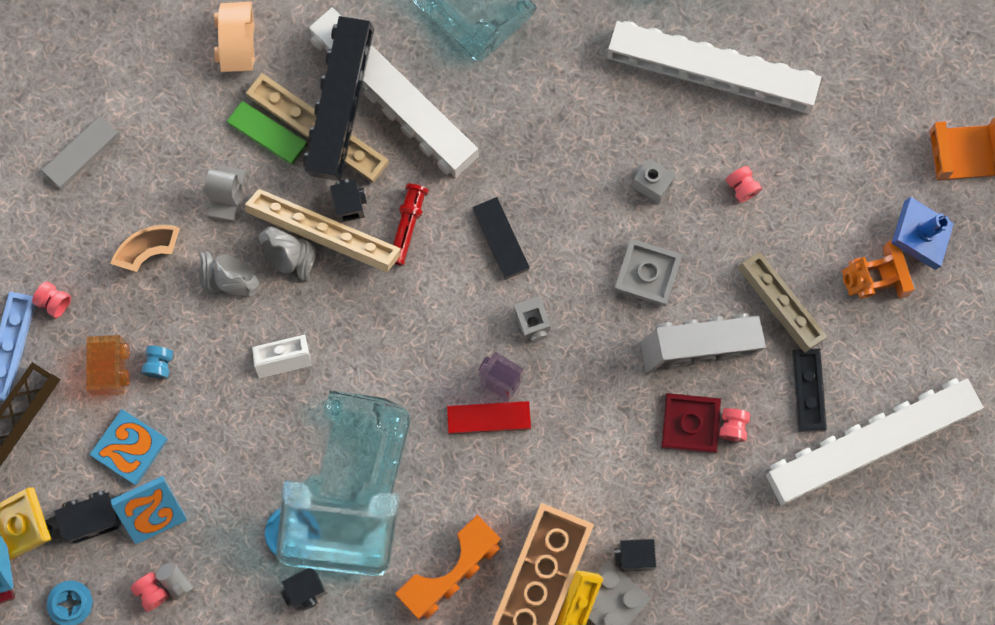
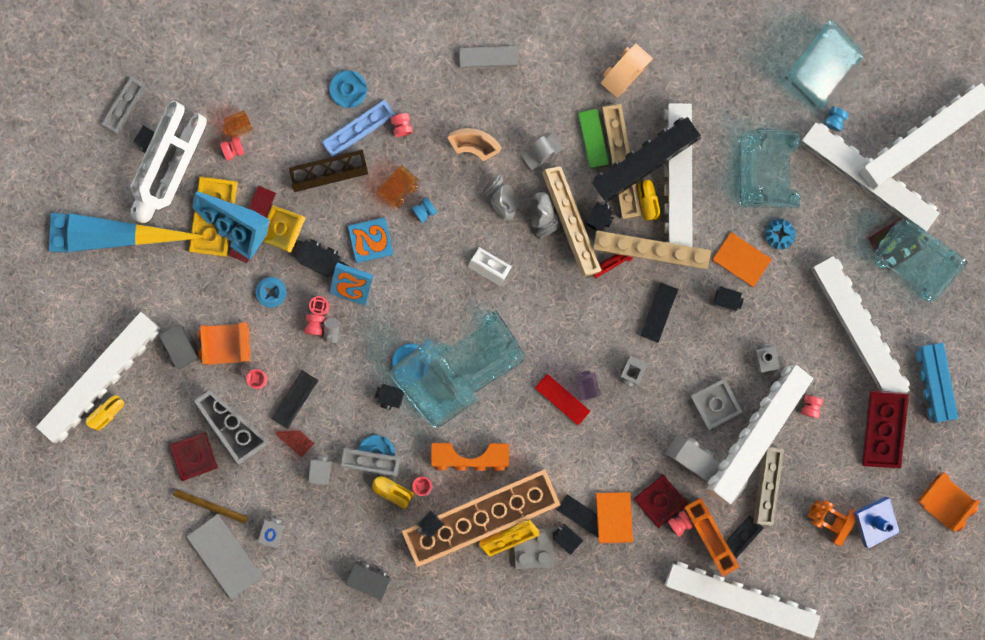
camera: 40 degrees right, 10 degrees up
none -> coral wheel [309,296,329,316]
none -> black tile [557,494,598,537]
none -> tan plate [593,231,711,270]
none -> orange piece [595,492,634,543]
none -> yellow arm [637,179,661,220]
none -> orange arch [685,498,740,577]
none -> white brick [706,365,814,504]
none -> orange piece [712,232,772,287]
none -> black brick [713,286,744,313]
none -> dark azure gear [765,219,796,249]
none -> dark red tile [862,390,909,469]
none -> dark azure brick [916,343,958,423]

